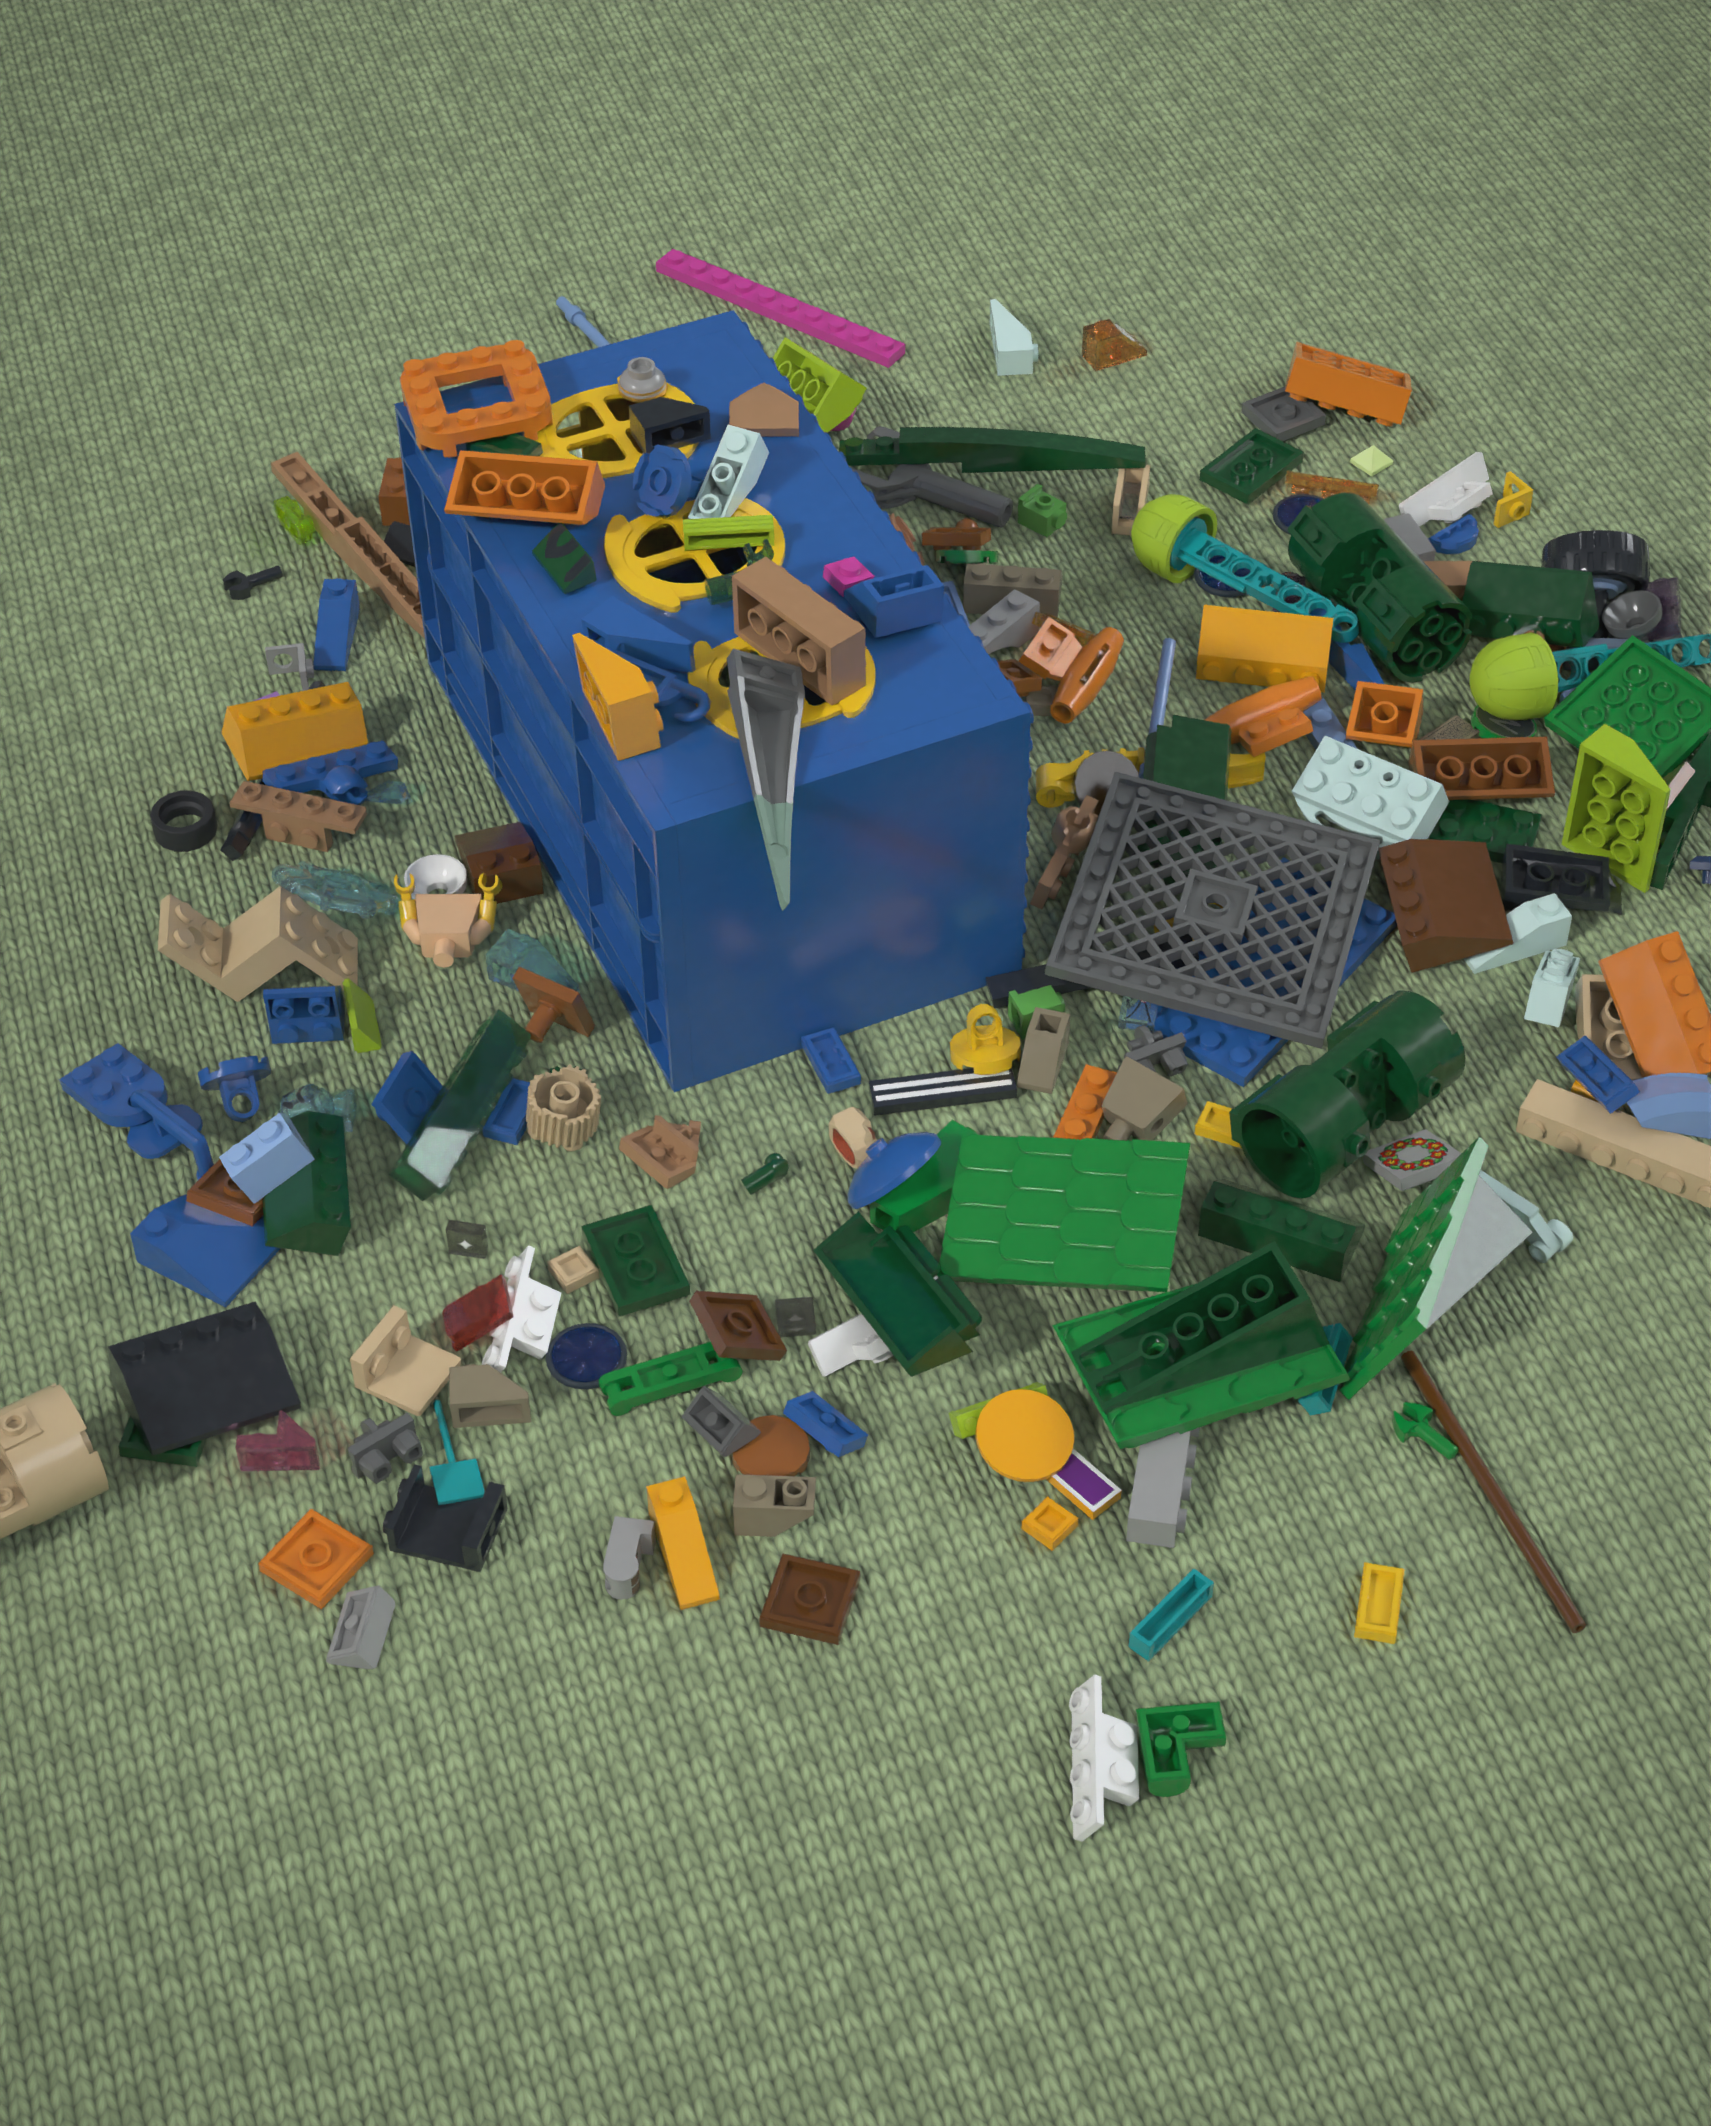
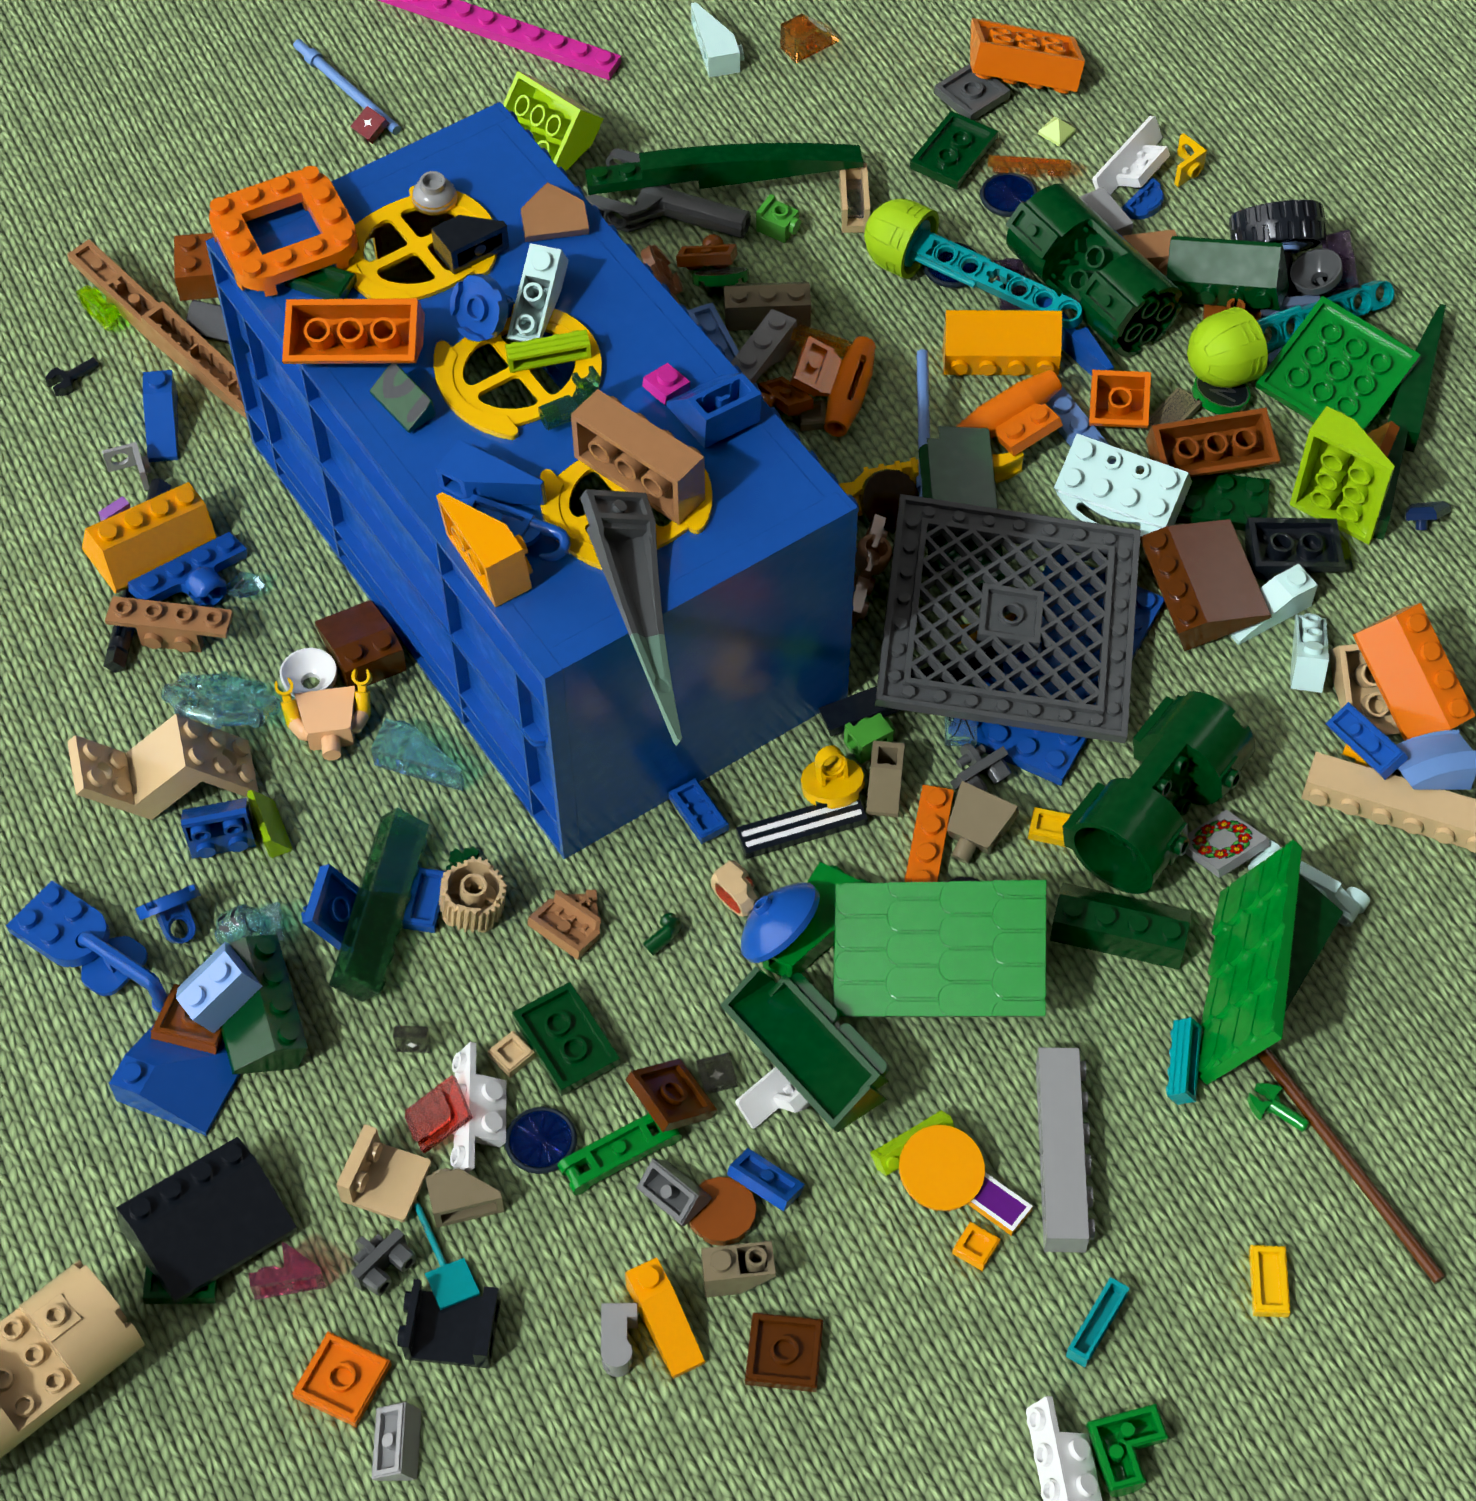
camera: 10 degrees left, 10 degrees up
black tyre [150,790,218,852] -> none
dark orange tile [512,966,595,1043] -> none
dark green piece [1052,1241,1350,1449] -> none

